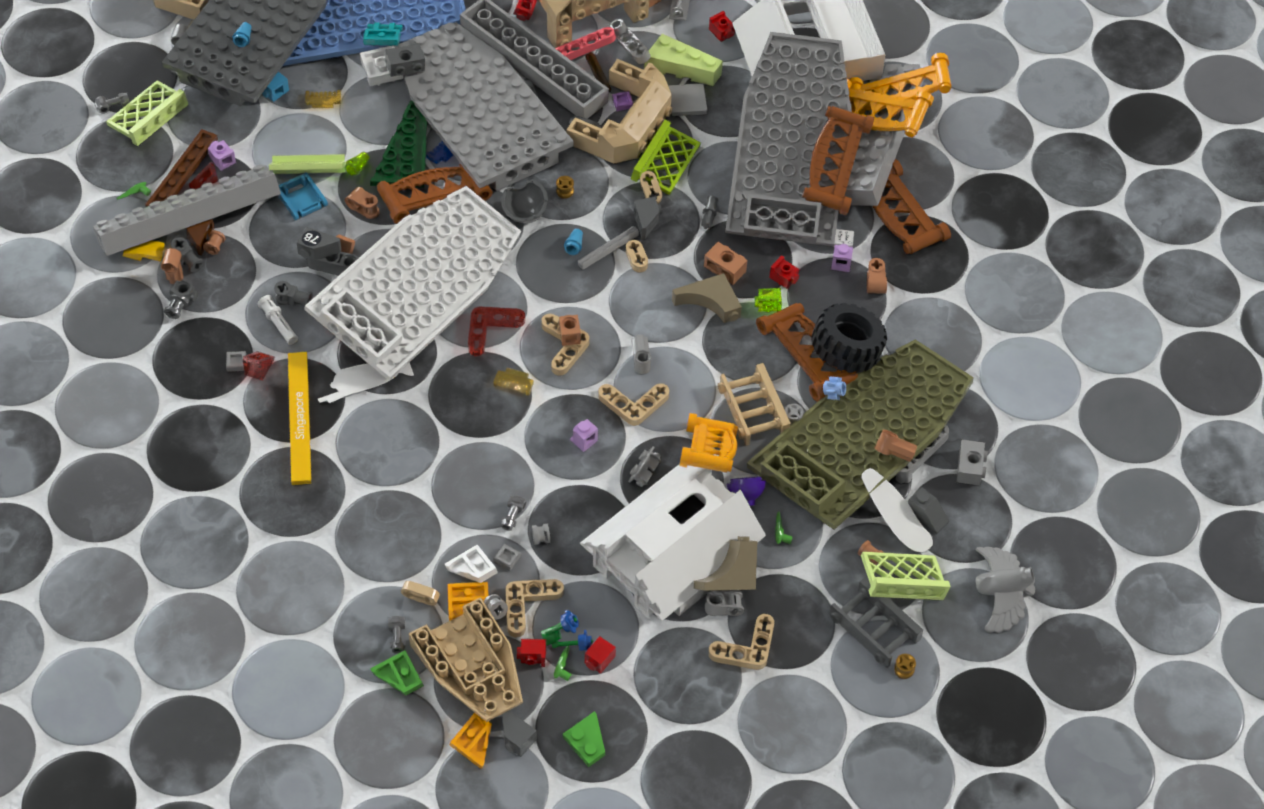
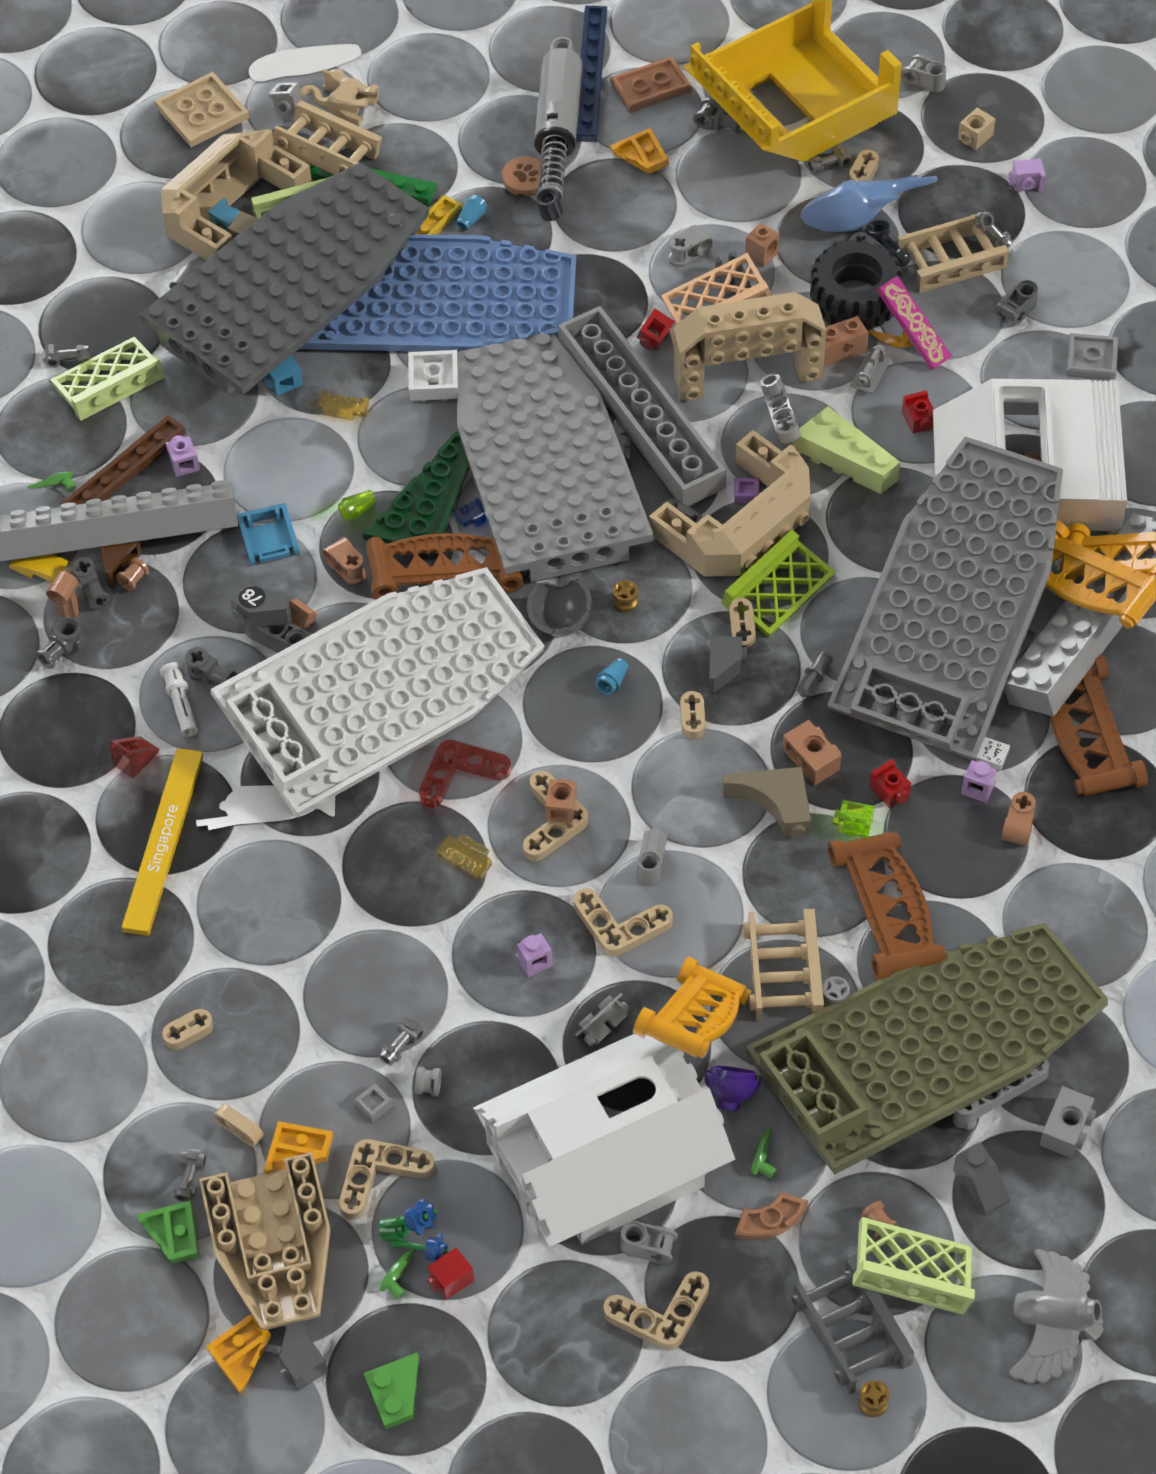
camera: 20 degrees right, 0 degrees up
clear red slope [189,162,218,190] -> none
light grey tile [226,351,246,371] -> none
dark azure cone [232,22,252,47] -> none
yellowish green fence [269,154,346,174] -> none
teal plate [363,22,403,46] -> none
dark grey brick [385,44,425,77] -> none
white wing [445,545,498,583] -> none
light grey wheel [484,594,508,620] -> none
red brick [517,639,546,667] -> none
coral beam [555,27,616,60] -> none
light grey axle [578,226,639,269] -> none
dark brown axle [585,52,611,92] -> none
light grey tile [669,83,707,116] -> none
dark tan arch [694,536,757,590] -> none
dark orange piece [802,106,874,216] -> none
black tyre [811,303,887,373] -> none
light blue gear [823,377,846,400] -> none
white sticker [862,468,933,552] -> none
nougat piece [874,430,917,462] -> none
none -> tan beam [162,1009,213,1050]
none -> nougat tile [735,1192,808,1240]

